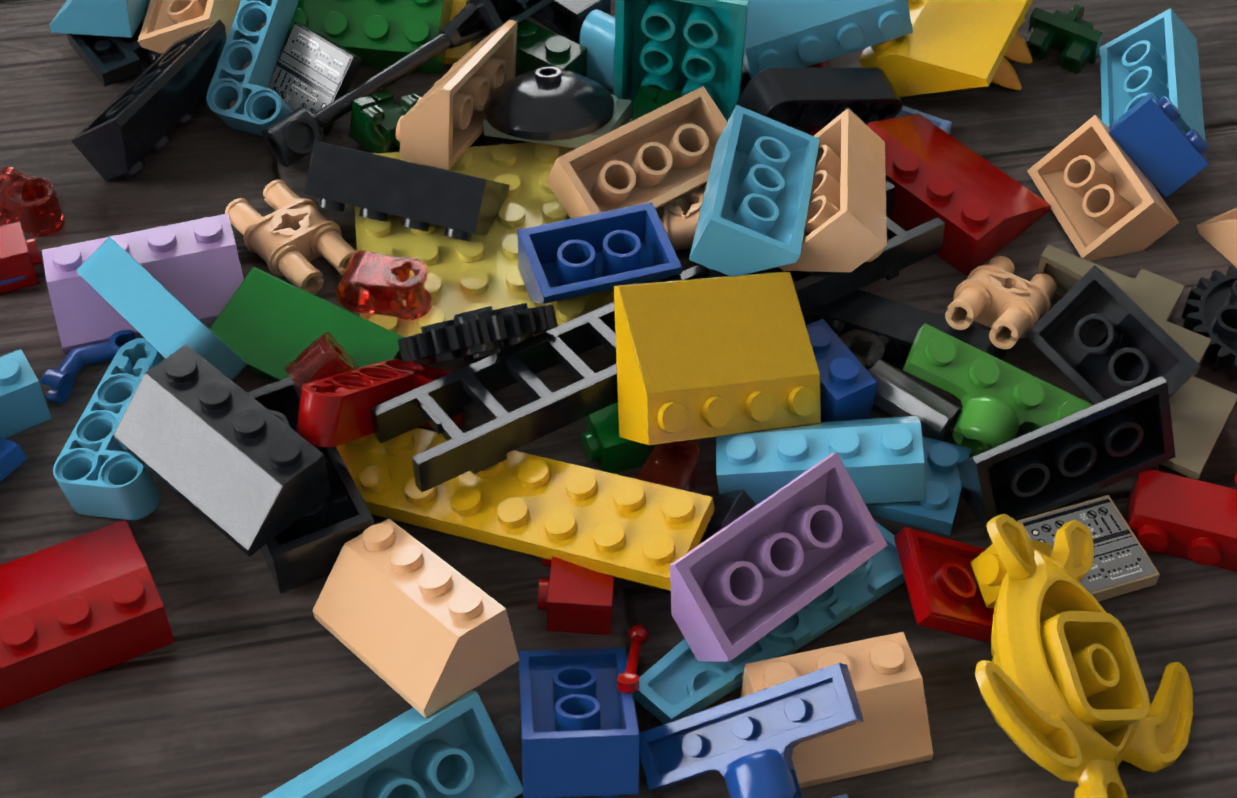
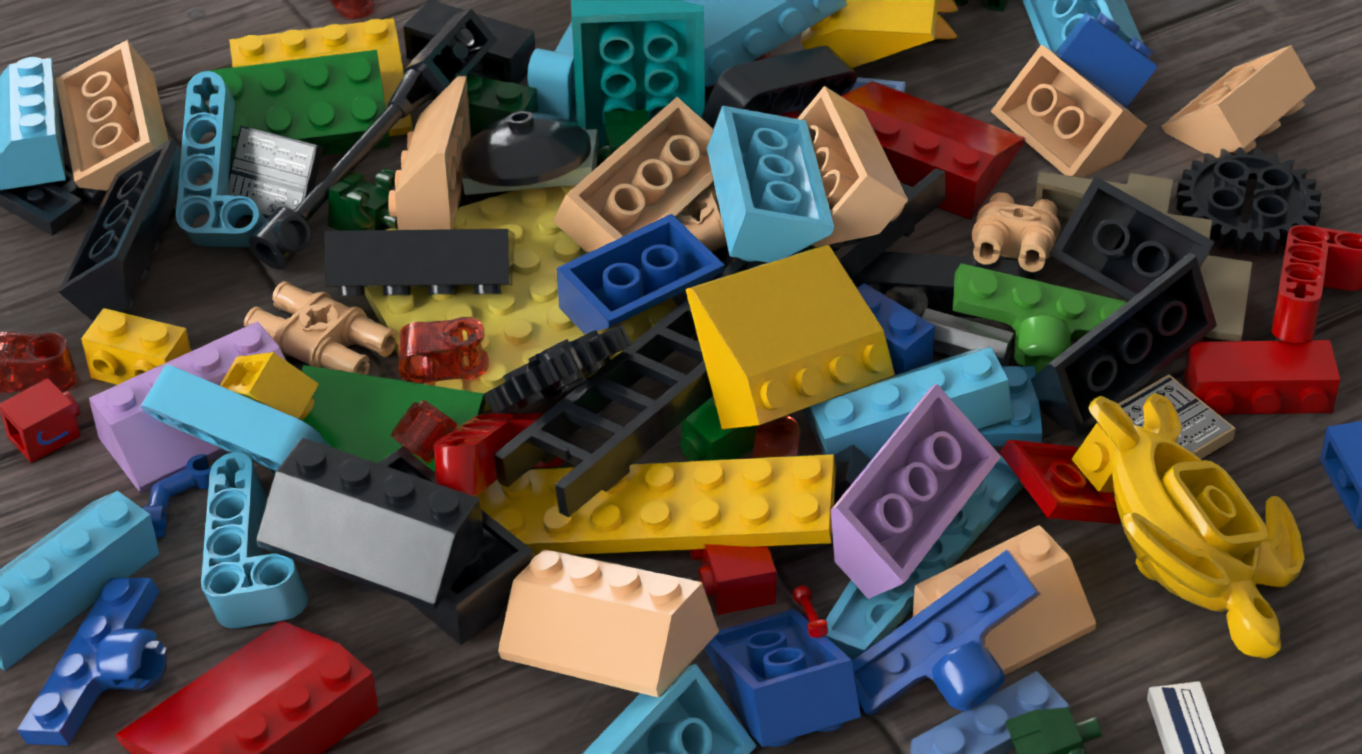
camera: 15 degrees left, 5 degrees down
none -> yellow brick [81,308,191,385]
none -> yellow brick [219,352,319,421]

